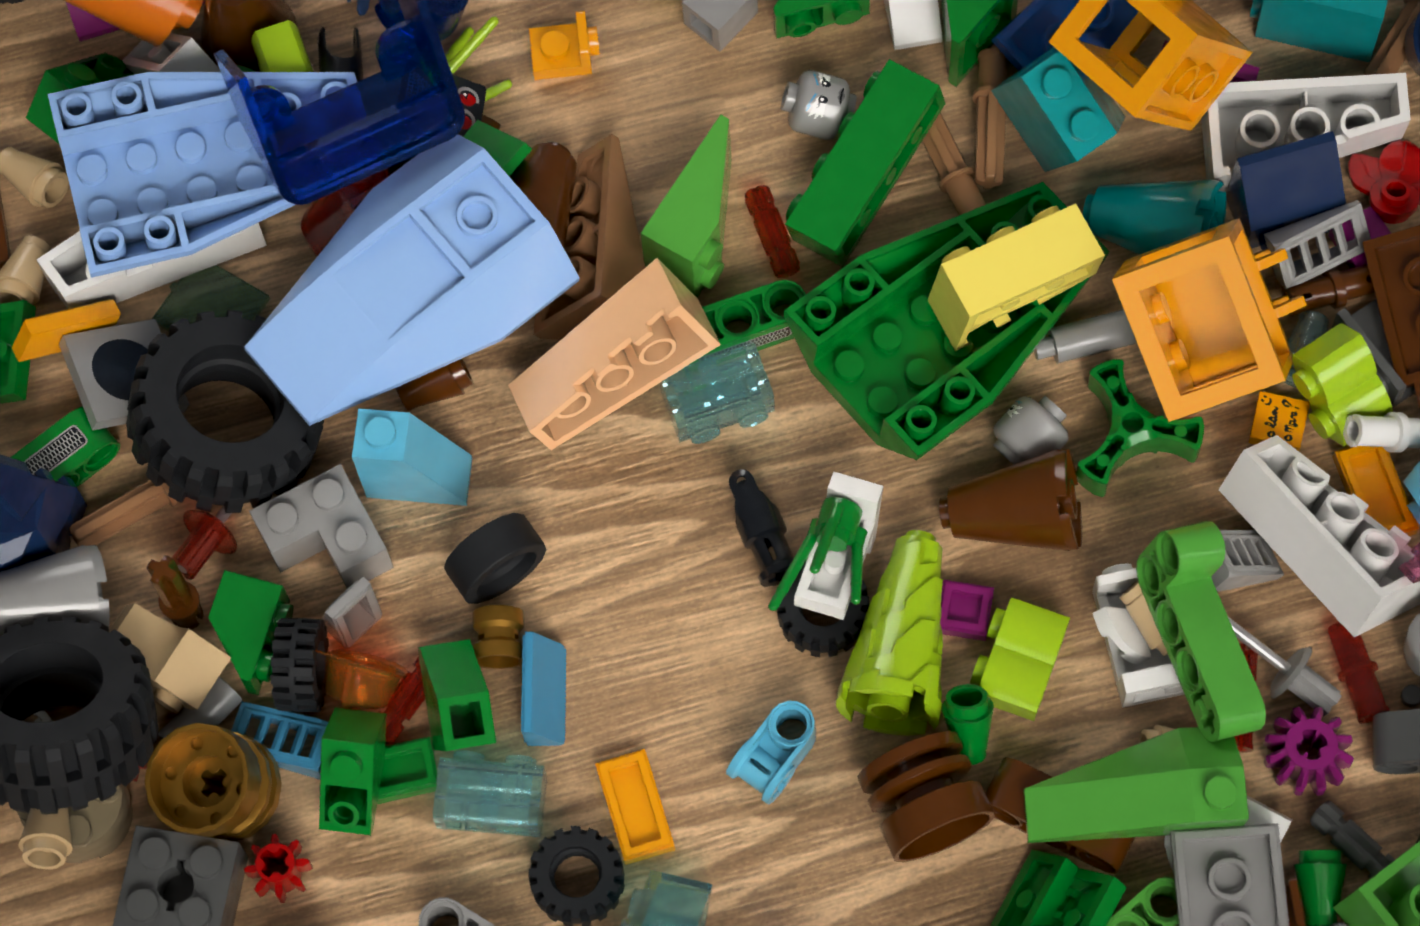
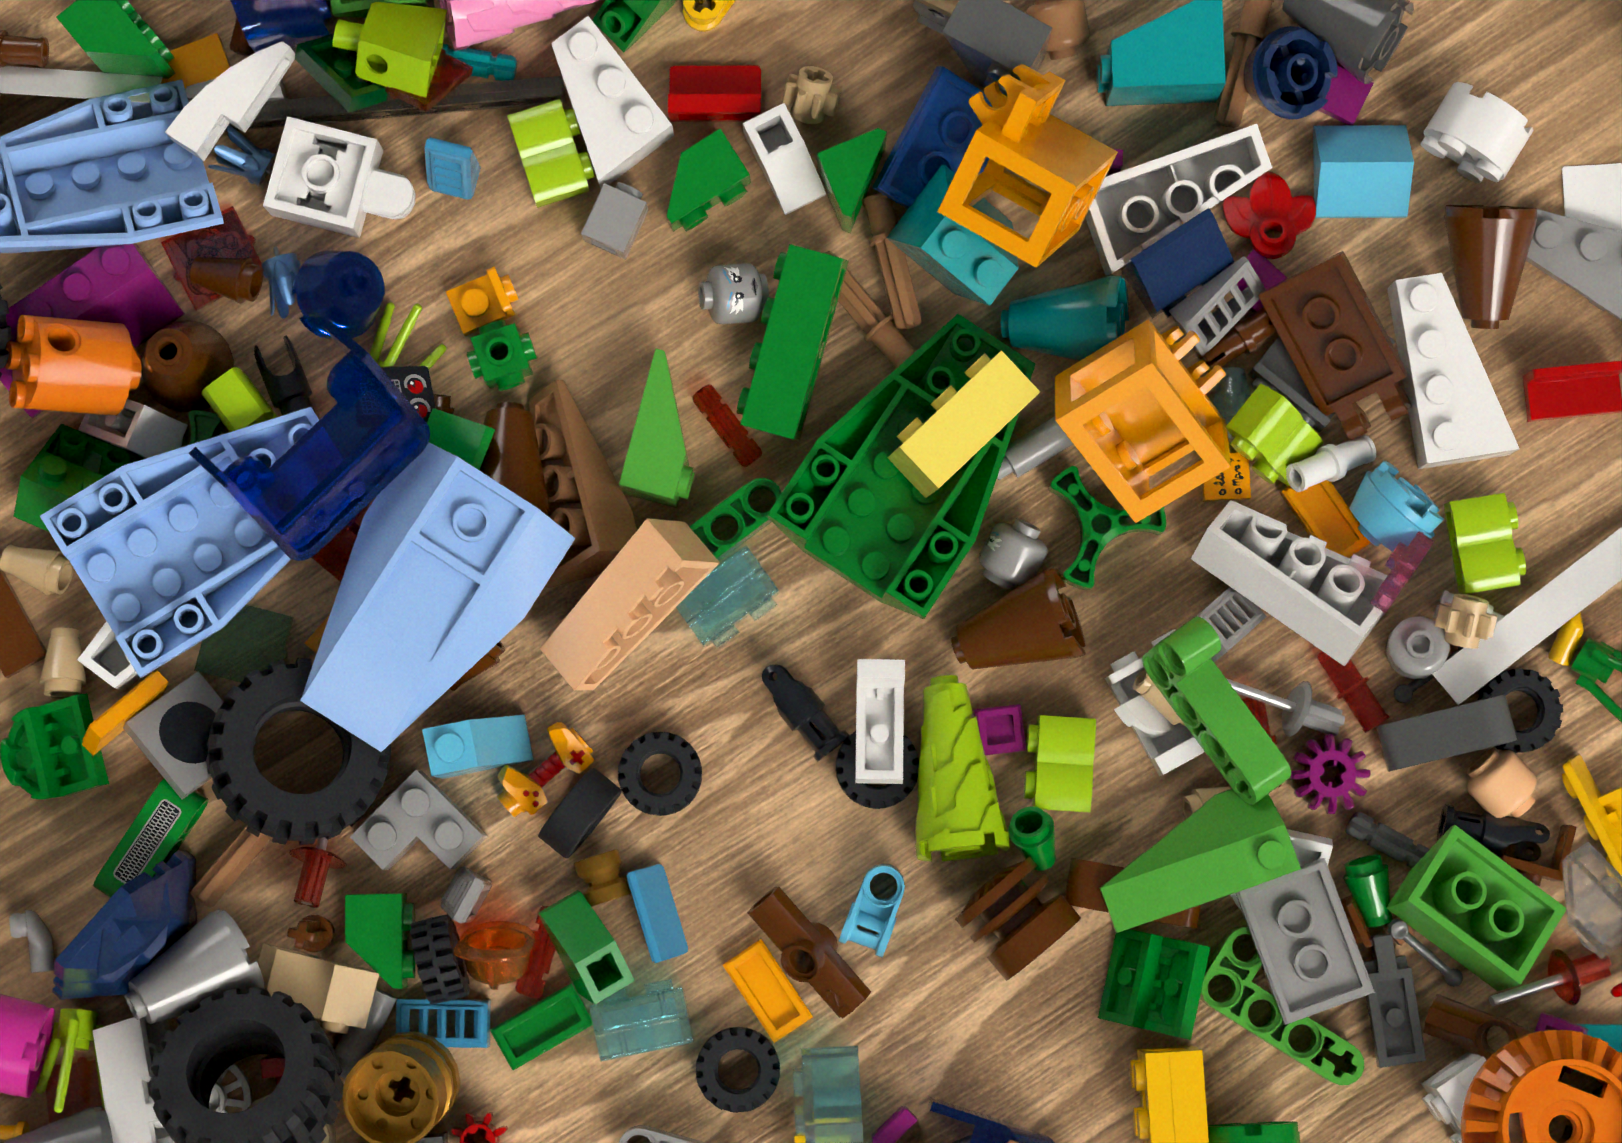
camera: 20 degrees left, 15 degrees up
green slope [319,707,386,835] -> none
green plant [768,497,868,611] -> none
none -> green brick [466,320,537,391]
none -> light orange piece [497,722,594,817]
none -> black tyre [618,732,702,816]
none -> reddish brown piece [747,886,871,1019]

